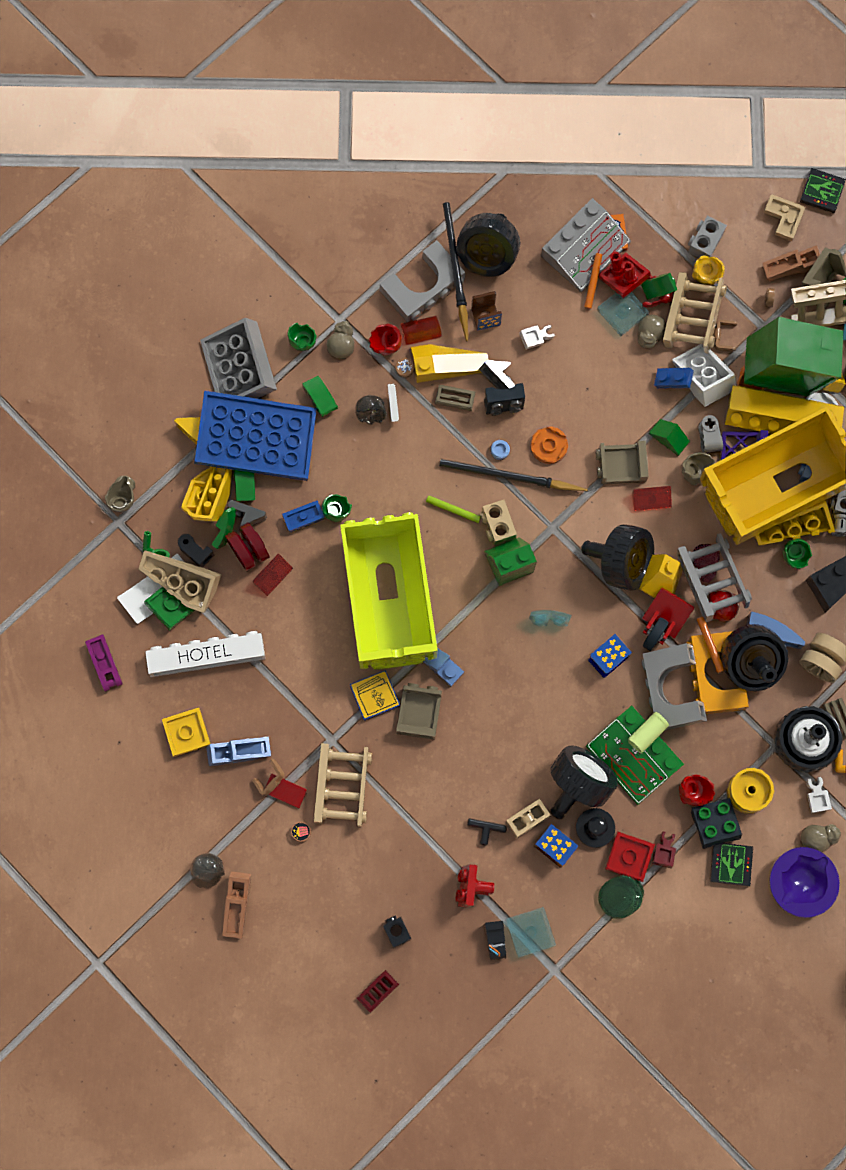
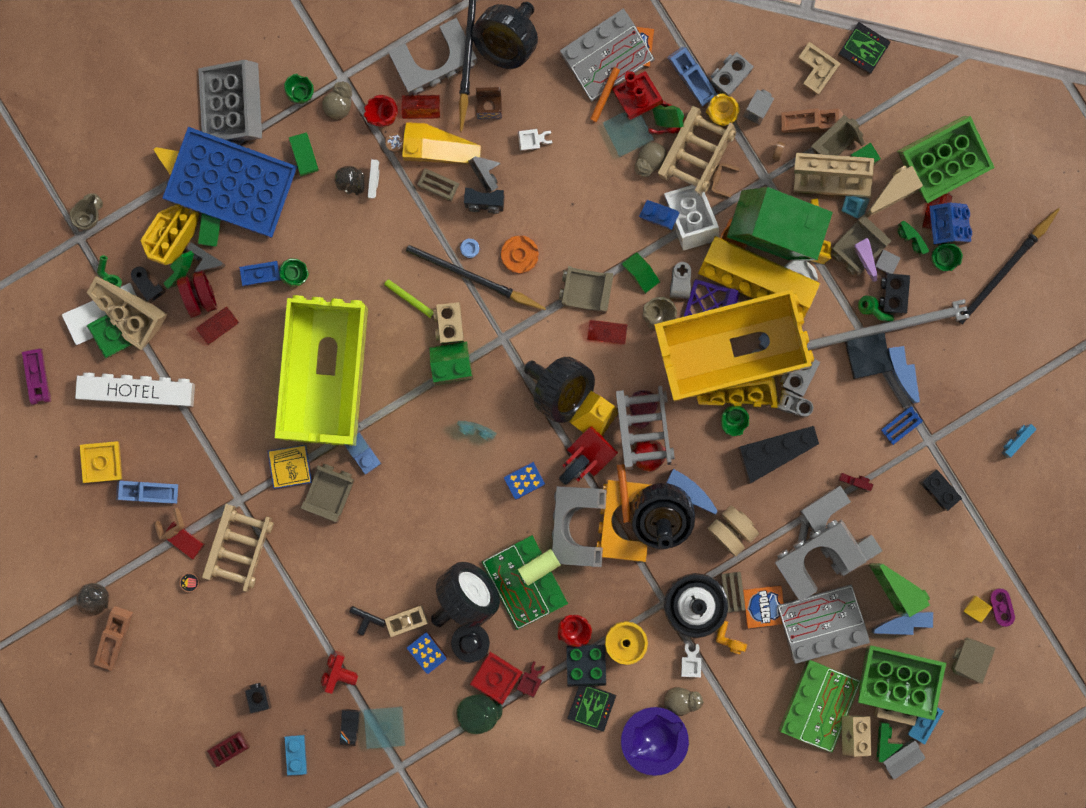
camera: 20 degrees right, 10 degrees up
none -> dark azure plate [285,735,307,776]
none -> medium blue slope [667,47,718,106]
none -> light grey brick [743,89,774,125]

